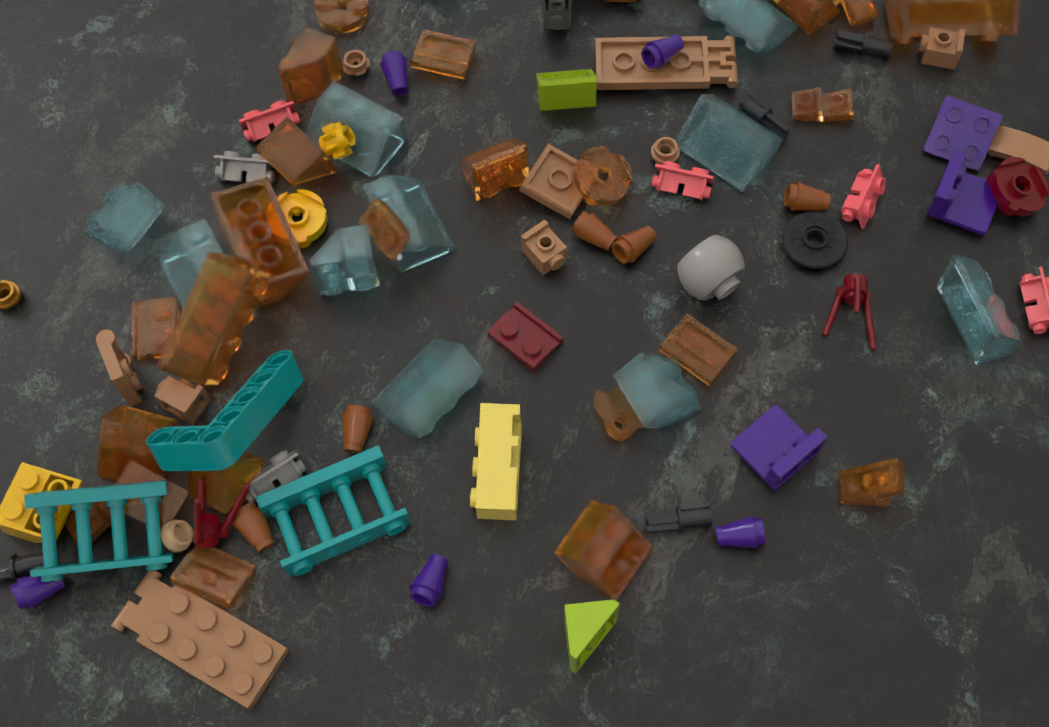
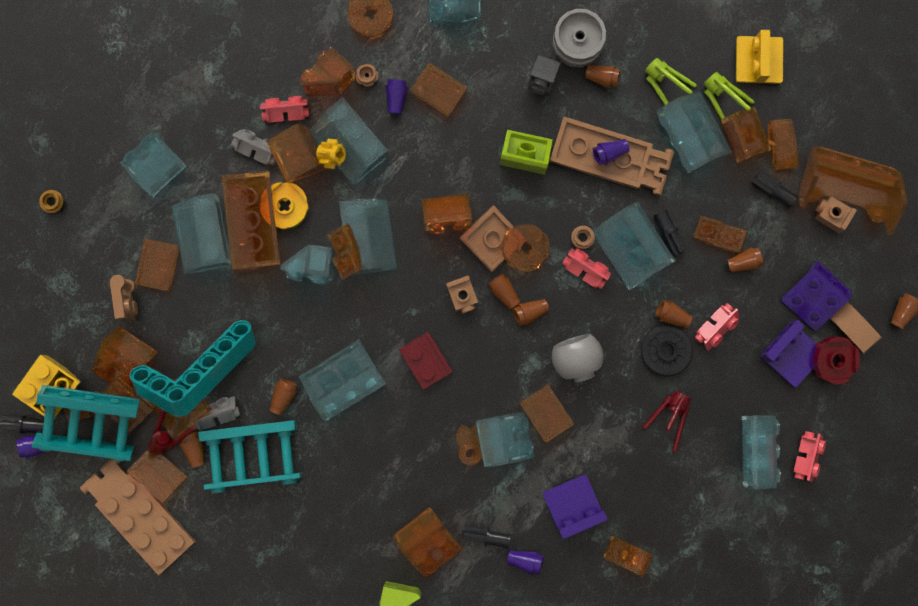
camera: 10 degrees right, 20 degrees up
medium nougat brick [154,376,211,425] -> none
clear orange slope [156,251,270,385] -> none
tan plate [161,519,193,553] -> none
dark purple cone [410,554,449,607] -> none
light yellow wedge [470,403,522,521] -> none
none -> dark orange cone [727,247,764,273]

